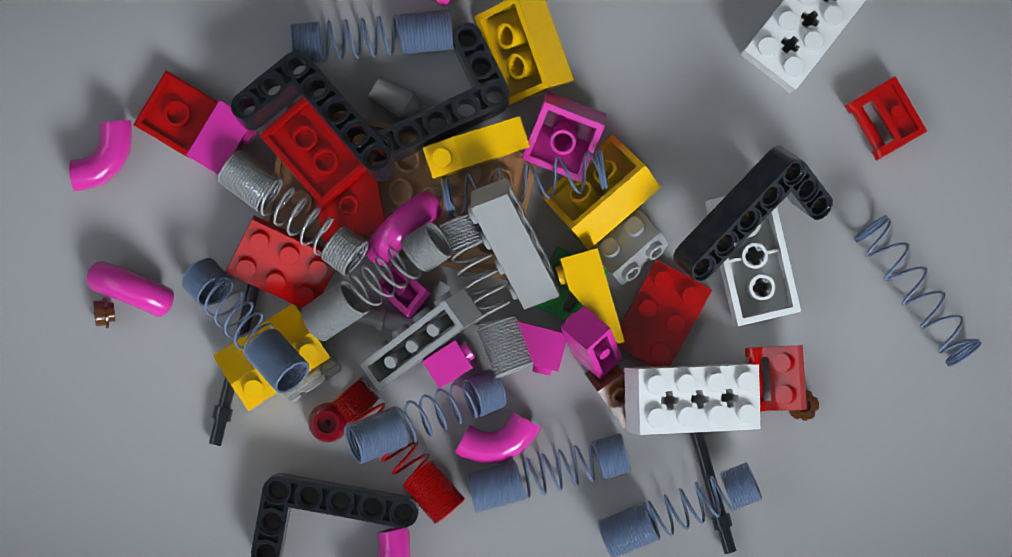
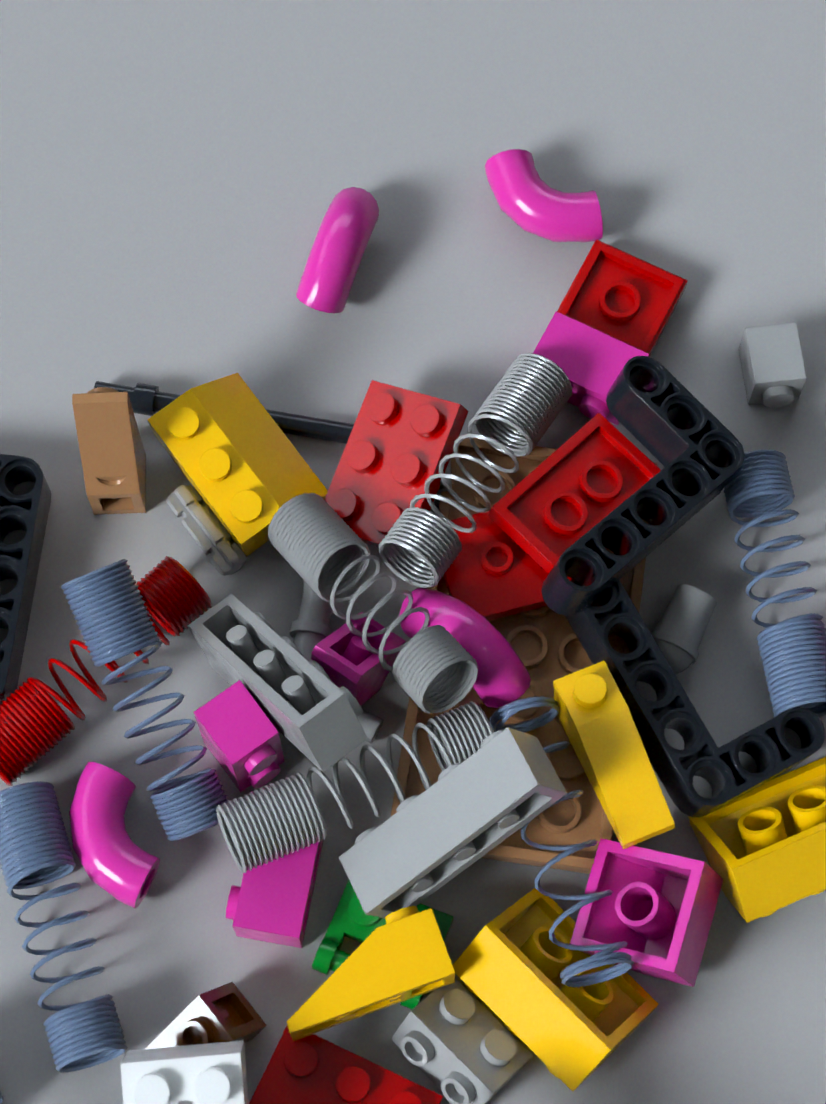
camera: 85 degrees right, 20 degrees down
reddish brown plate [93,297,115,329] -> none
sand blue piece [182,258,309,393] -> none
dark red plate [308,402,348,443] -> none
dark pink brick [561,306,623,380] -> none
none -> medium nougat slope [72,387,146,515]
none -> light grey brick [738,322,807,408]

